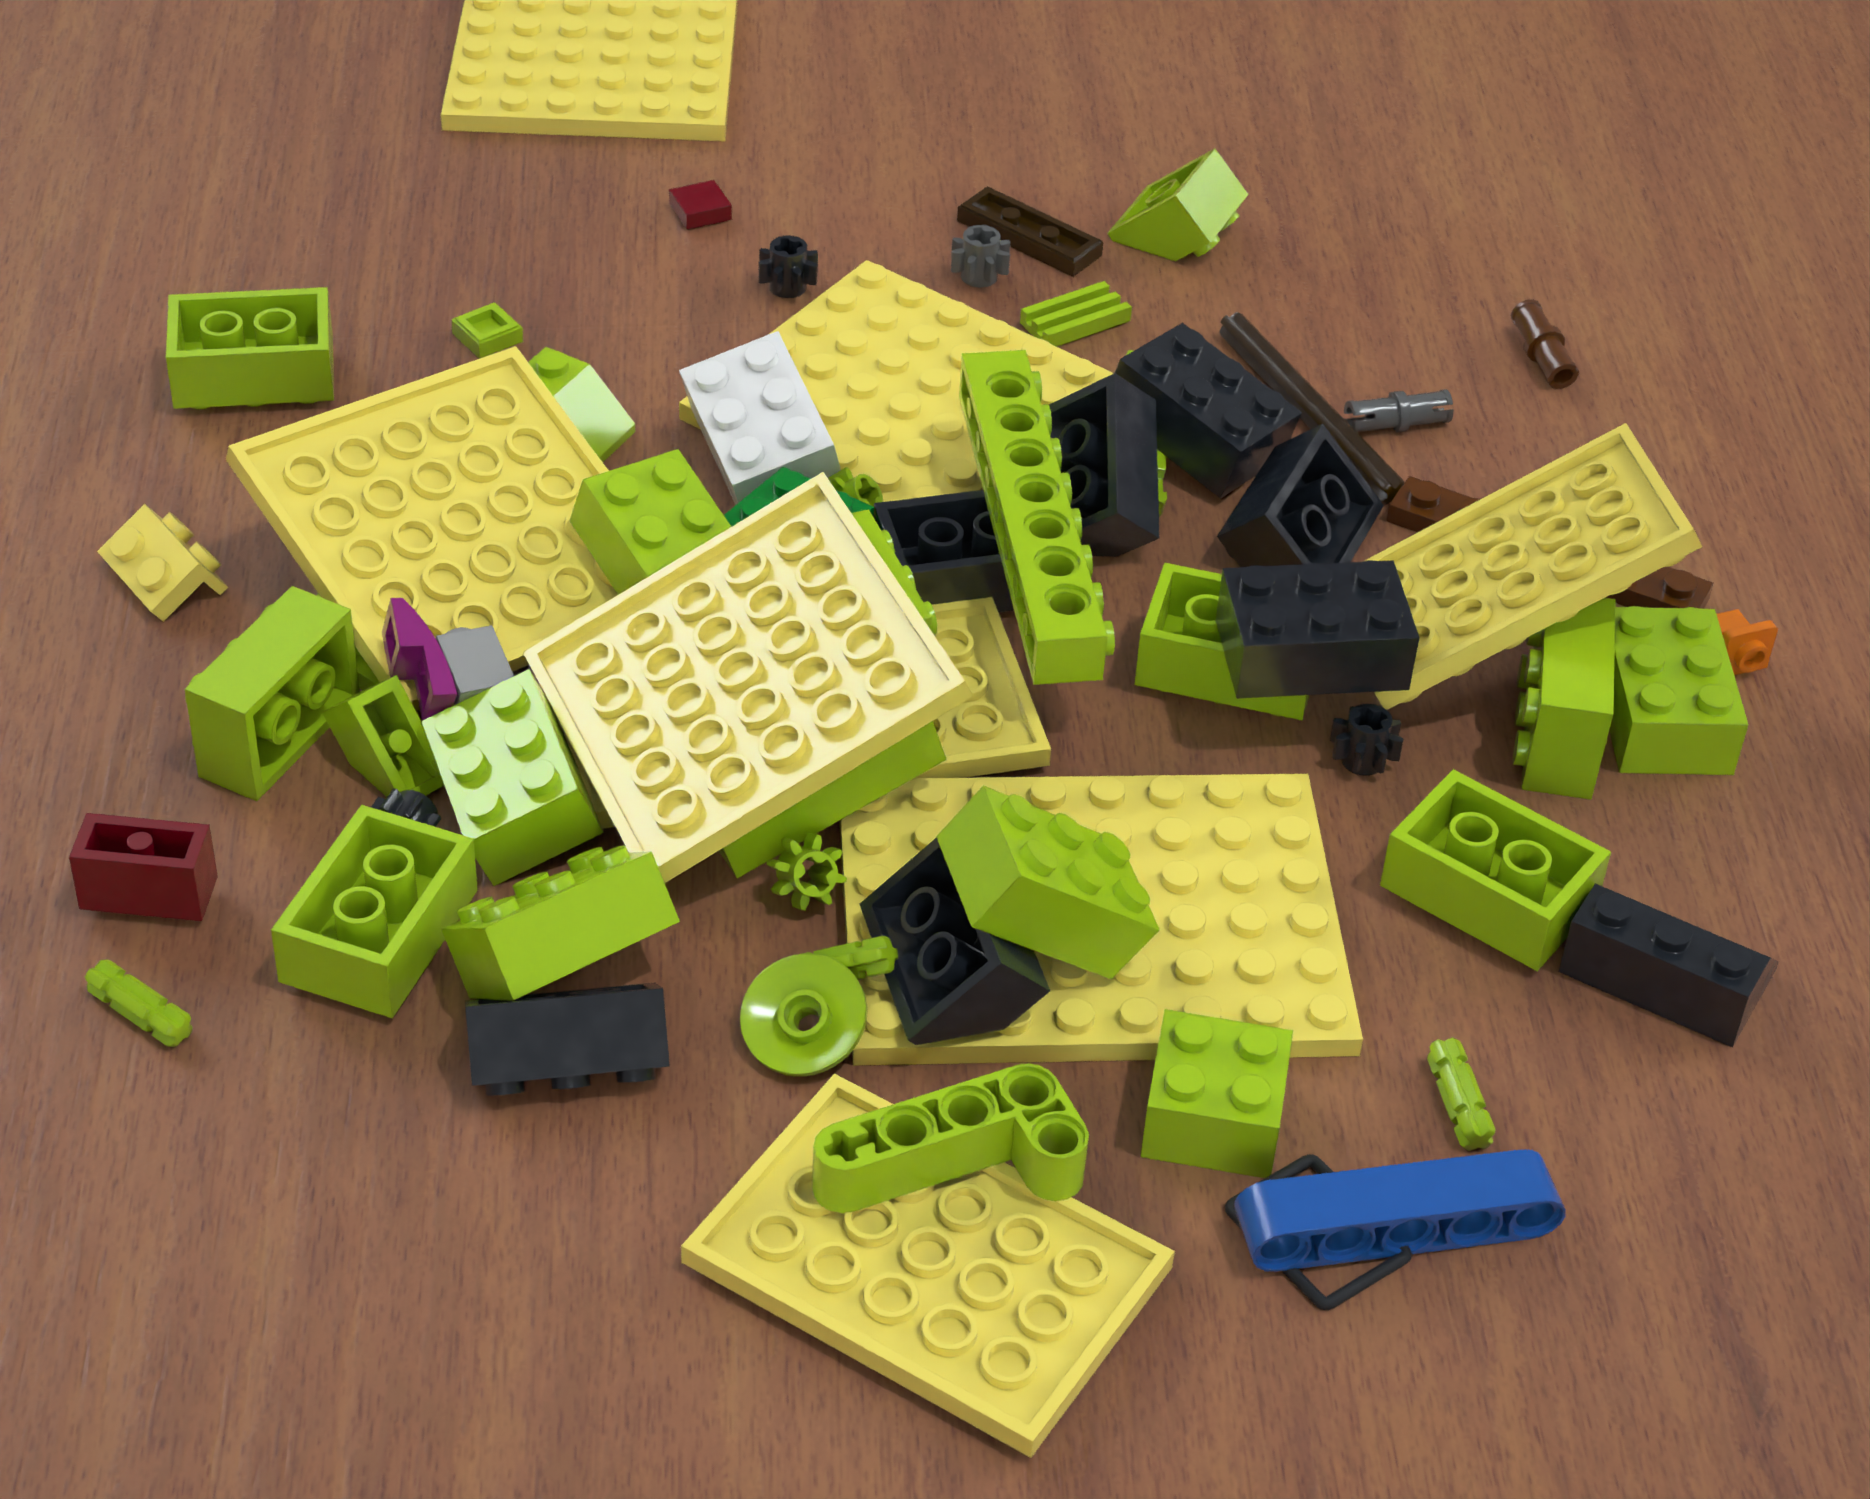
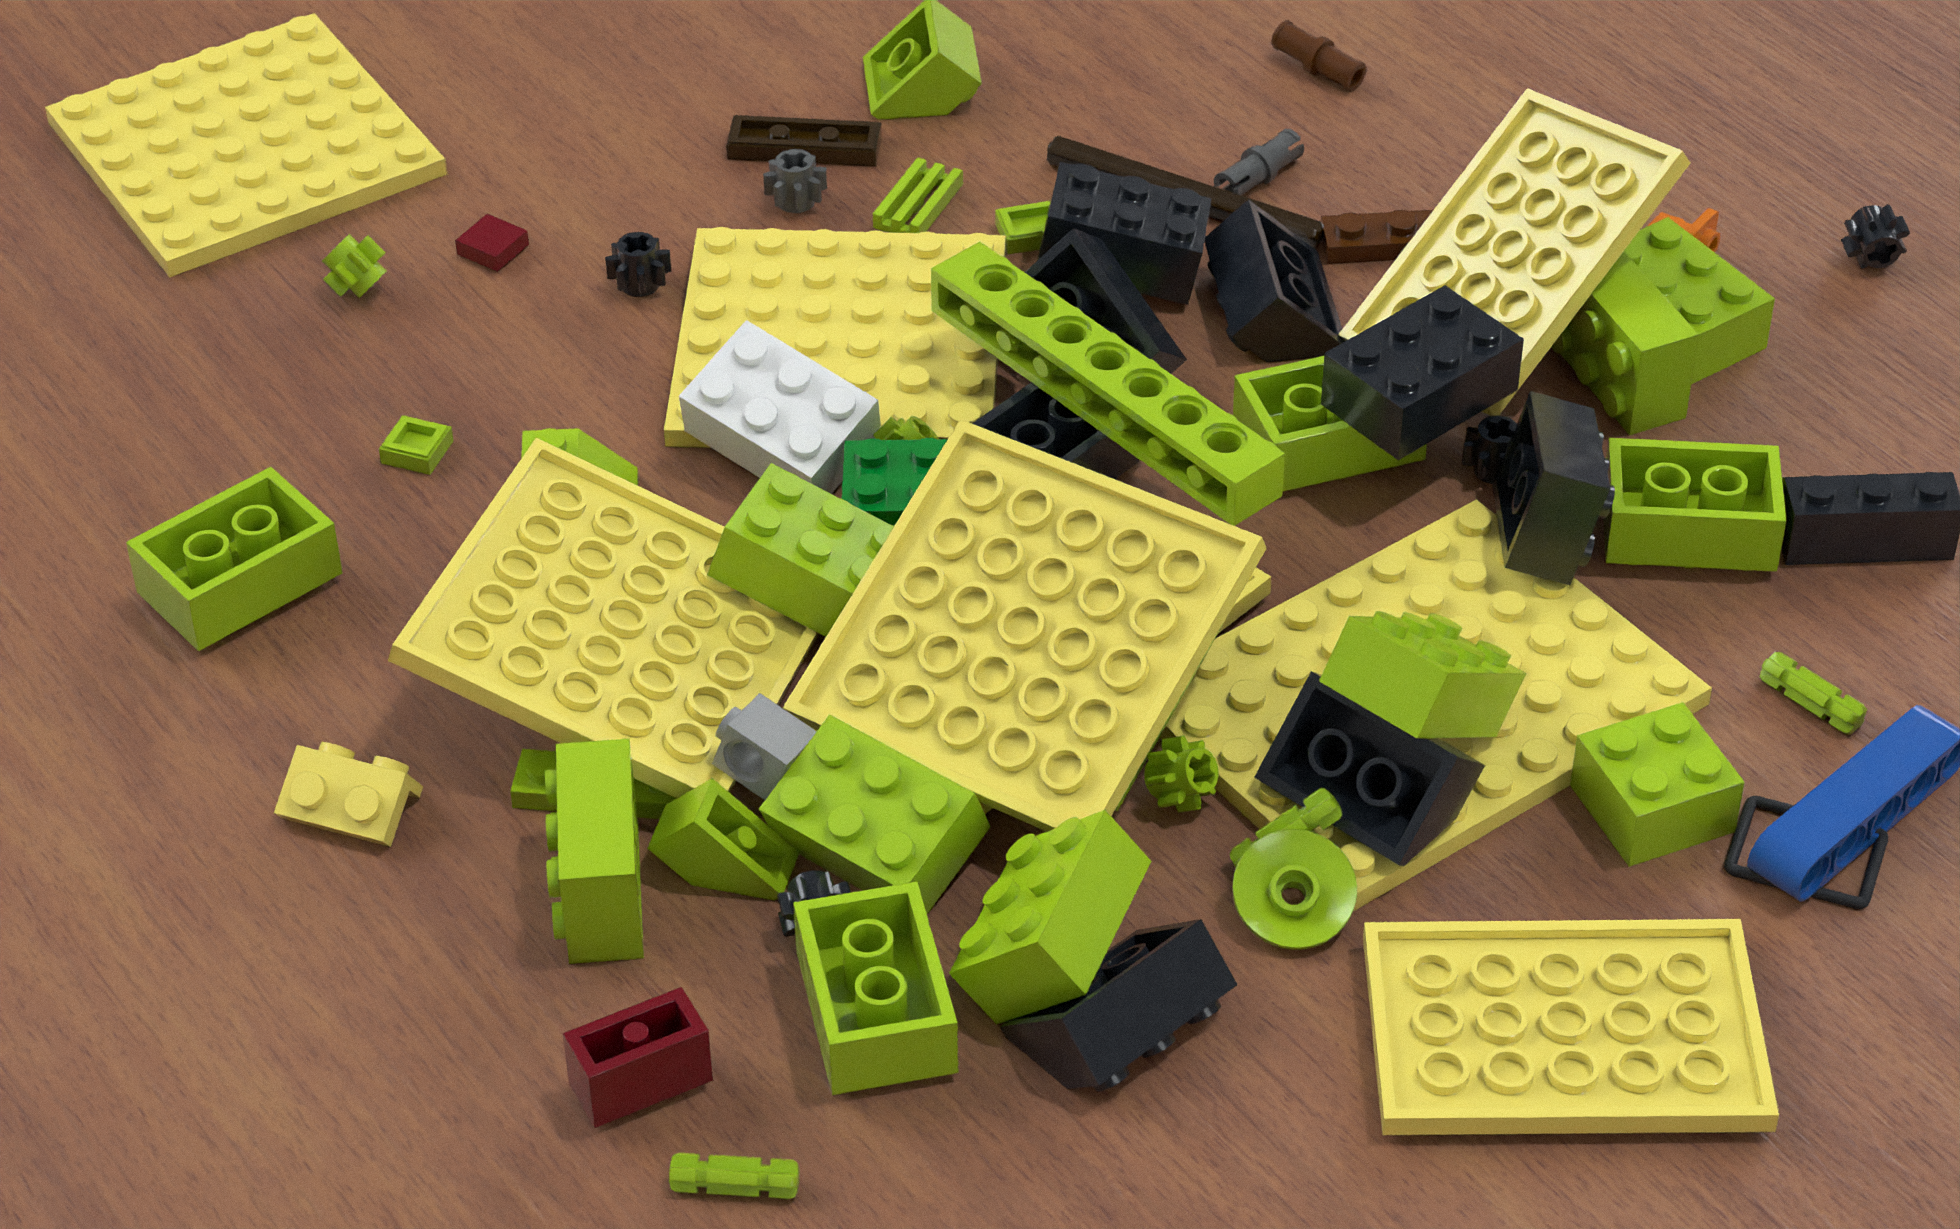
camera: 30 degrees left, 0 degrees up
magenta slope [382,598,457,721] -> none
lime beam [812,1063,1089,1213] -> none
none -> lime gear [322,234,387,298]
none -> black brick [1492,391,1615,585]

